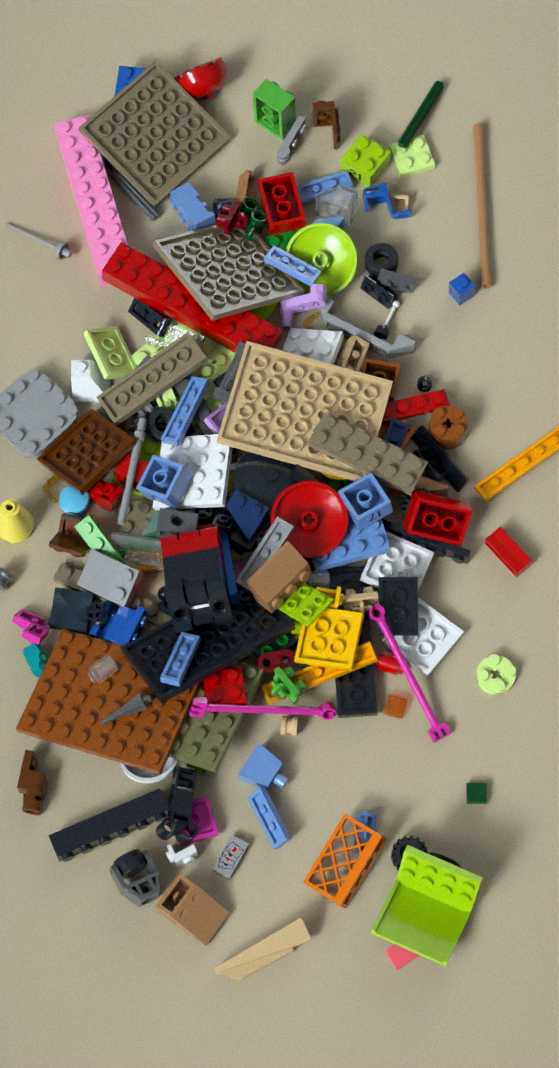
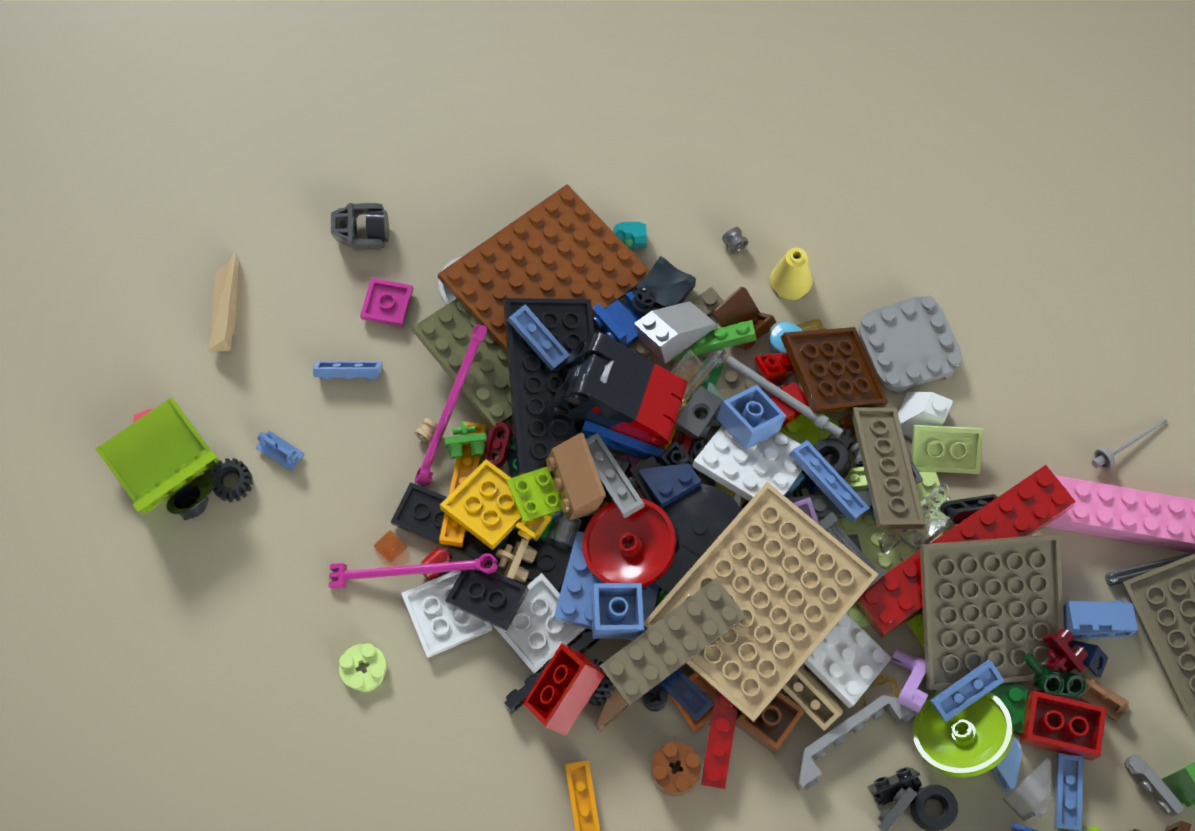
camera: 115 degrees right, 0 degrees up
dark pink plate [12,609,50,645] -> none
reddish brown plate [17,750,48,815] -> none
black brick [48,788,168,862] -> none
clear brick [87,654,119,684] -> none
dark grey piece [101,693,152,724] -> none
black piece [156,764,198,844] -> none
medium nougat slope [156,873,230,946] -> none
white bracket [165,844,198,867] -> none
red plate [203,667,247,705] -> none
light grey tile [212,834,249,880] -> none
medium blue torso [238,743,289,791] -> none
orange fence [303,813,387,909] -> none
hinge [373,300,400,340] -> none
black bracket [411,425,469,493] -> none
black hinge [417,376,432,392] -> none
dark green tile [466,783,487,804] -> none
red piece [485,527,534,578] -> none

